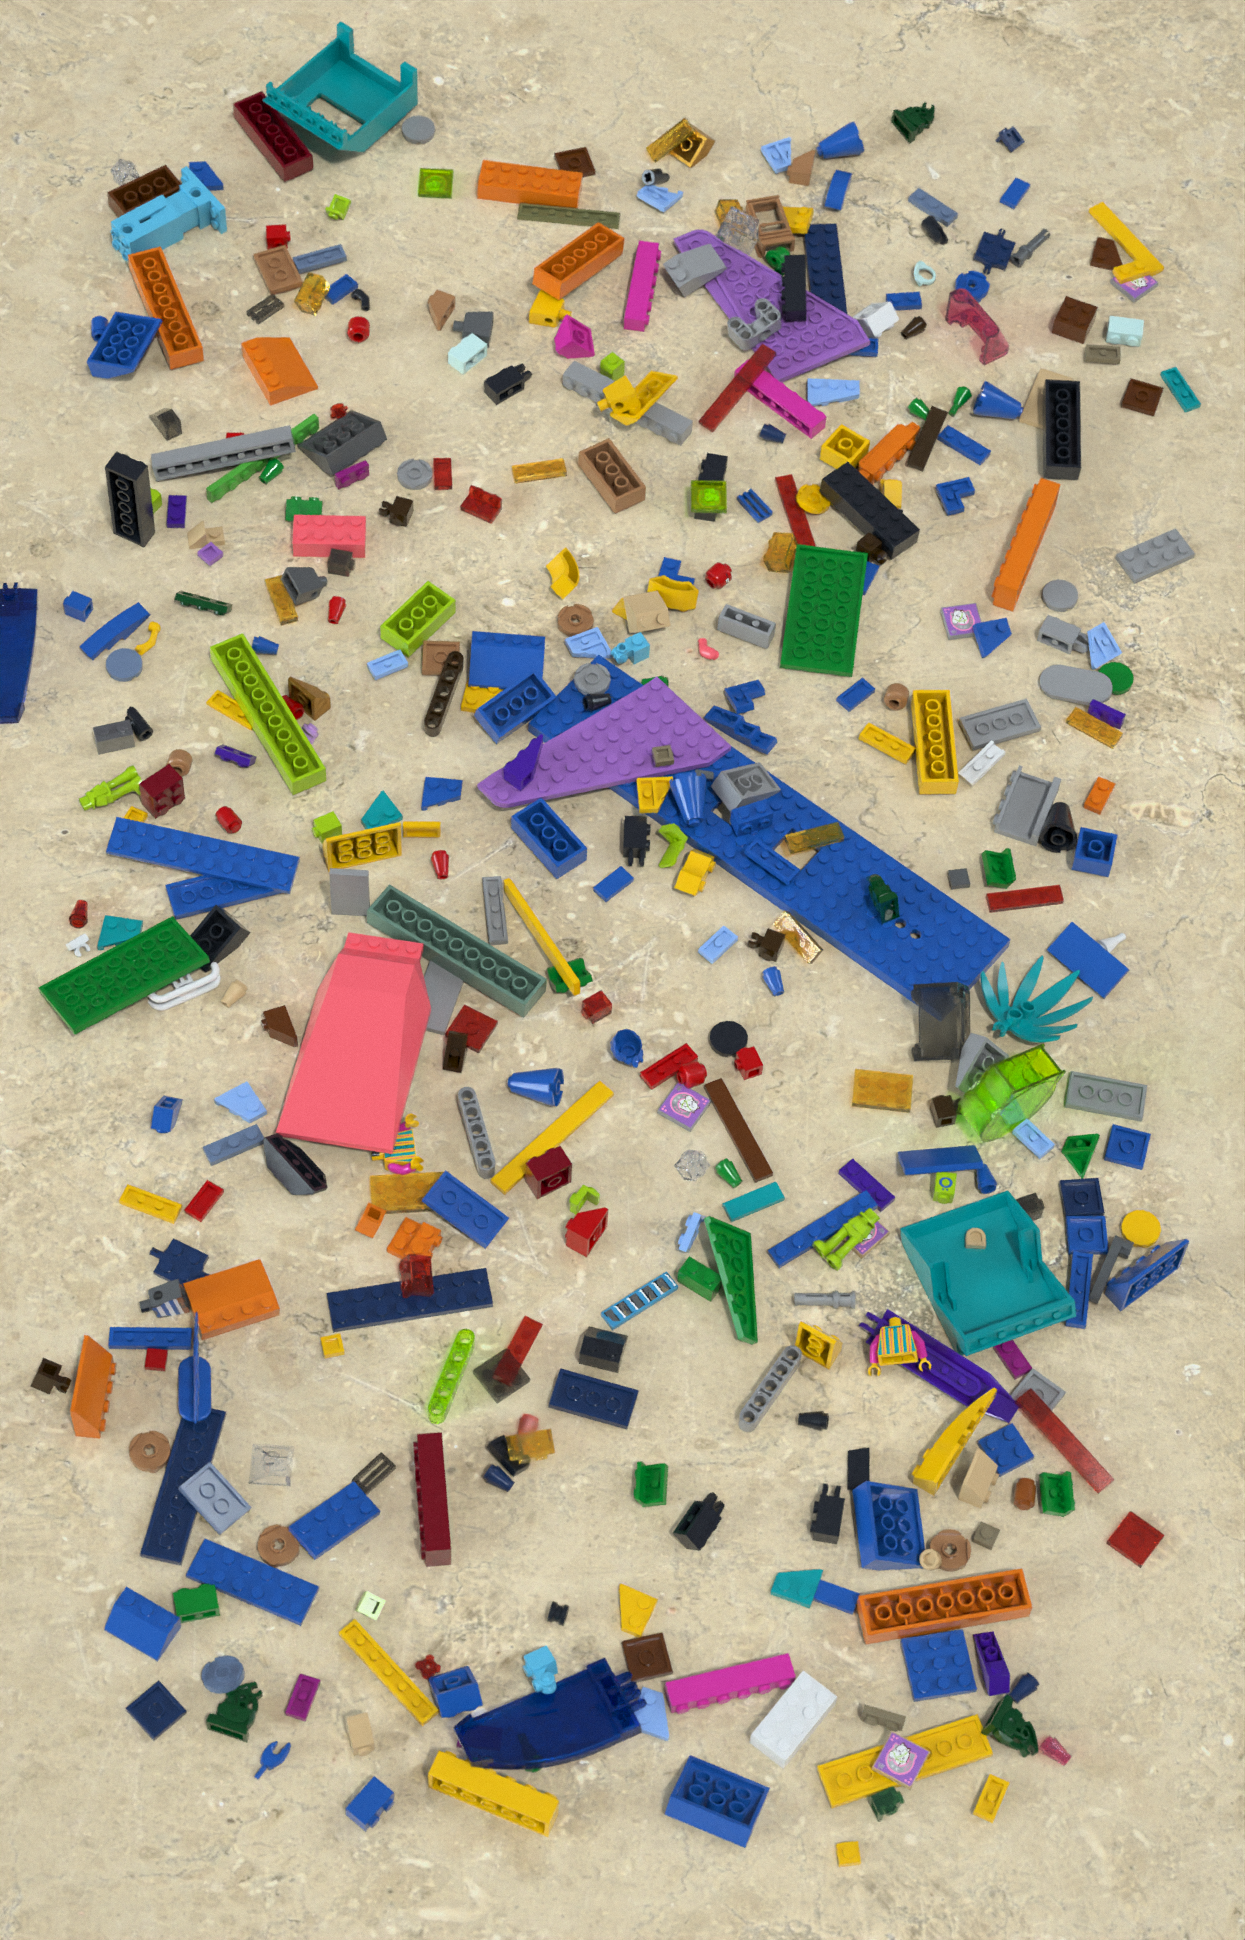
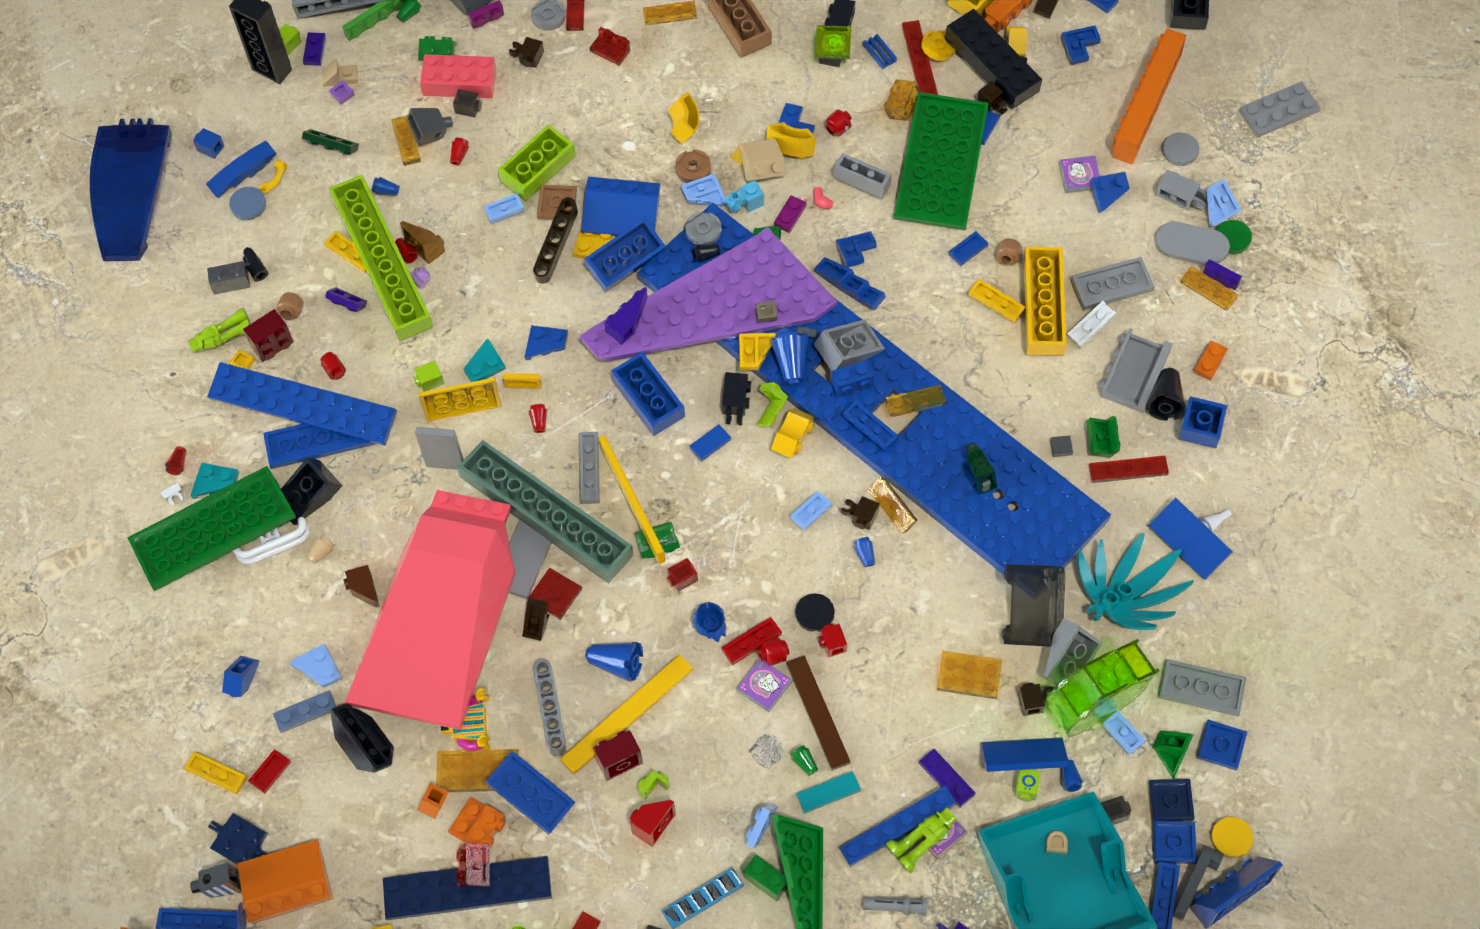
camera: 10 degrees right, 5 degrees up
none -> magenta plate [774,195,807,233]

